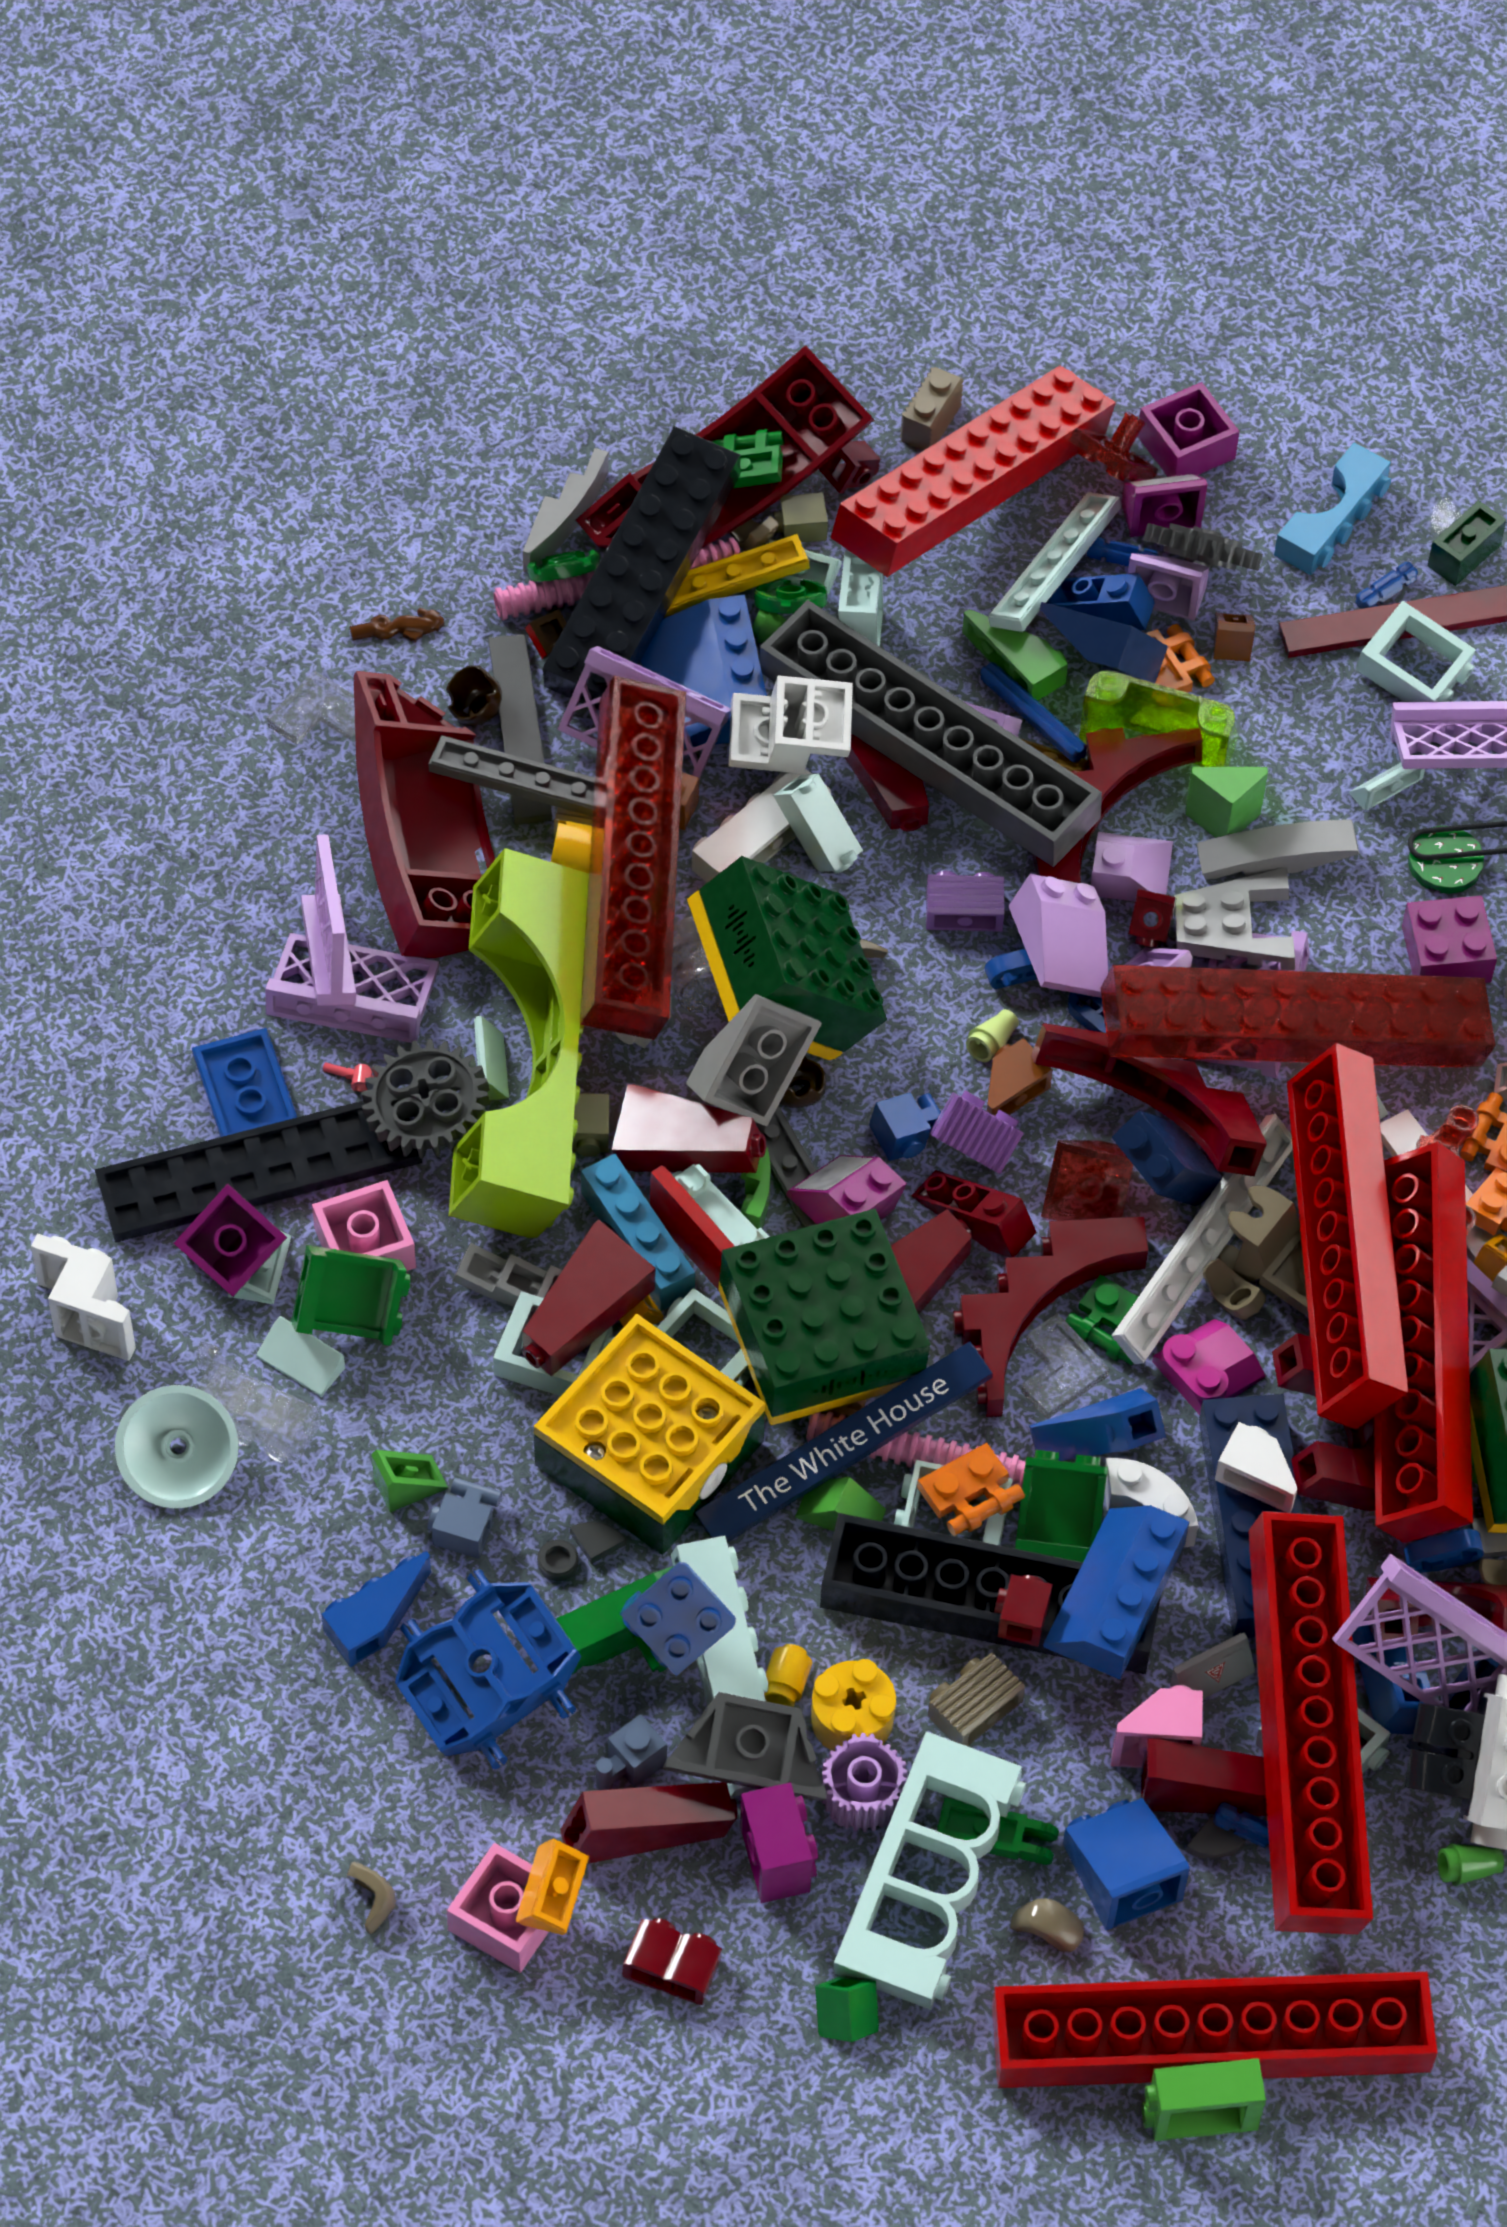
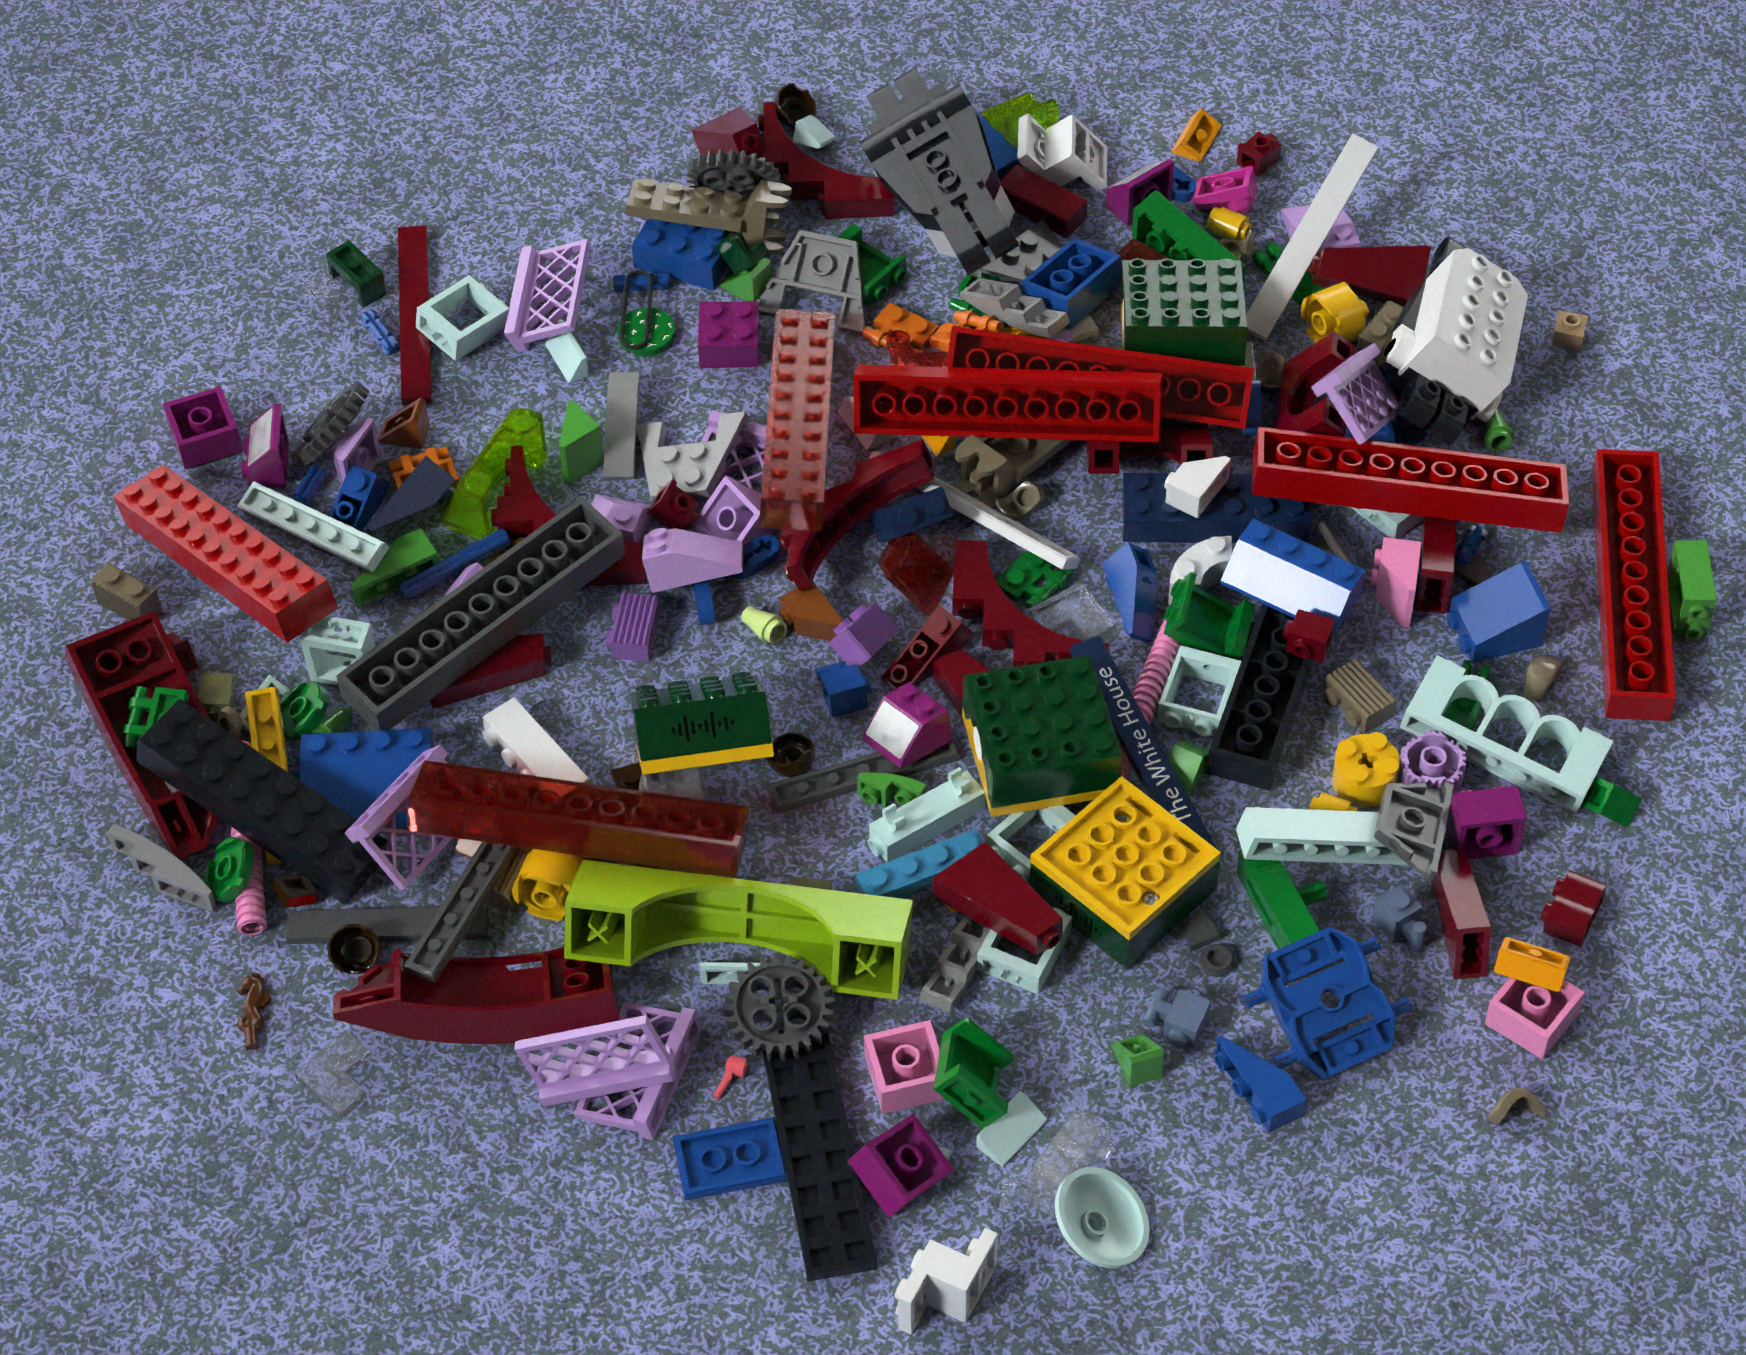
camera: 80 degrees left, 5 degrees down
slope [611,1084,766,1173] -> none
blue bracket [620,1562,736,1676] -> none
red tile [650,1165,735,1291] -> none
light grey slope [686,994,822,1126] -> none
white bracket [729,676,853,774] -> none
light aqua brick [773,774,863,874] -> none
orange plate [917,1443,1025,1536] -> none
clear red plate [1069,411,1159,482] -> none
dark pink slope [1152,1319,1265,1415] -> none
dark azure arch [1274,442,1391,575] -> none

